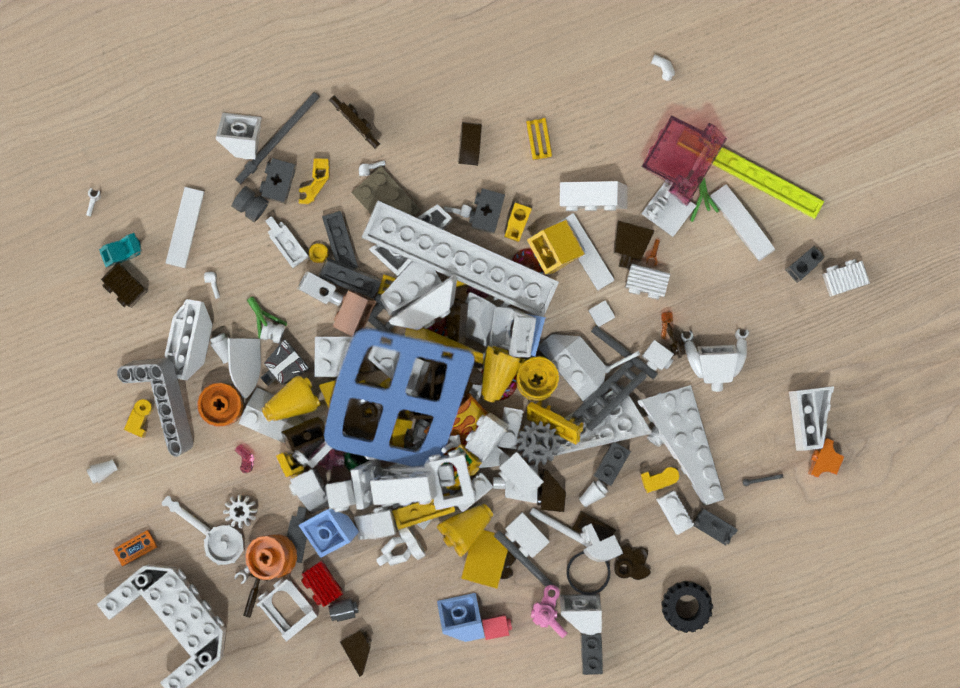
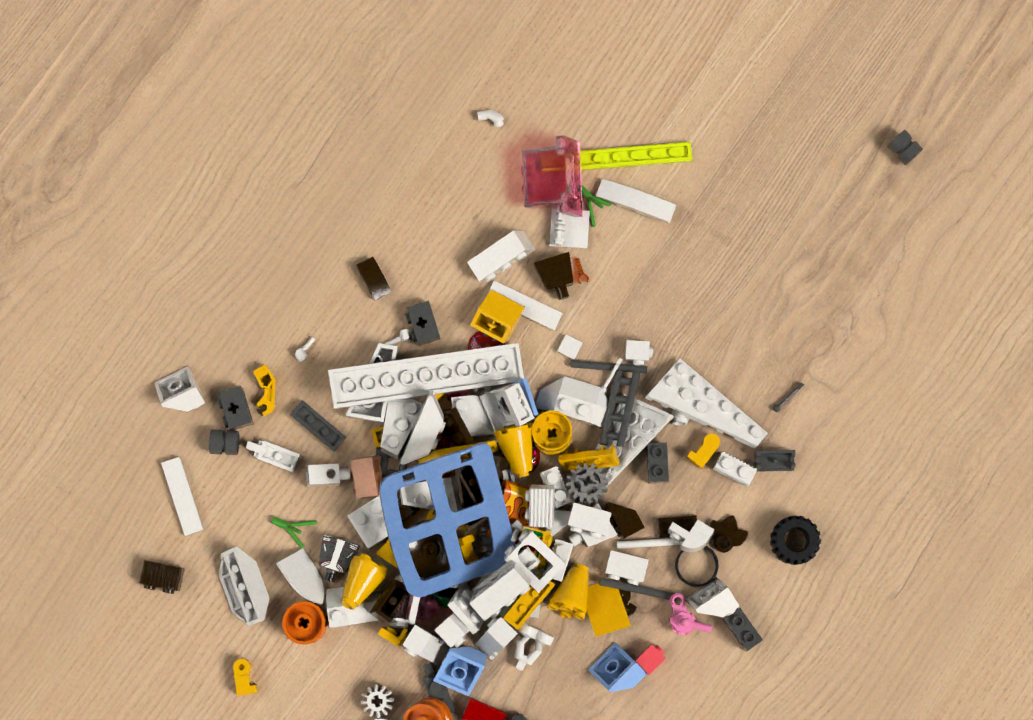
camera: 30 degrees left, 5 degrees down
white hand [86,188,101,217] -> none
teal brick [99,233,141,268] -> none
light grey beam [117,358,193,457] -> none
white hand [204,272,220,299] -> none
white cone [210,333,229,364] -> none
clear pink arm [234,444,254,474] -> none
dark grey bar [235,92,320,185] -> none
white wheel [260,320,285,344] -> none
yellow tile [309,243,329,263] -> none
dark grey plate [319,258,381,298] -> none
dark brown plate [329,95,381,149] -> none
dark tan plate [352,166,421,217] -> none
yellow leg [504,202,532,242] -> none
yellow tile [526,118,552,160] -> none
white cone [579,479,609,507] -> none
white brick [625,264,670,300] -> none
clear orange hand [661,311,673,339] -> none
dark brown plate [666,322,686,358] -> none
white torso [681,329,749,392] -> none
dark grey leg [785,245,825,283] -> none
white wedge [789,386,834,451] -> none
orange brick [808,438,844,478] -> none
white brick [822,259,870,296] -> none

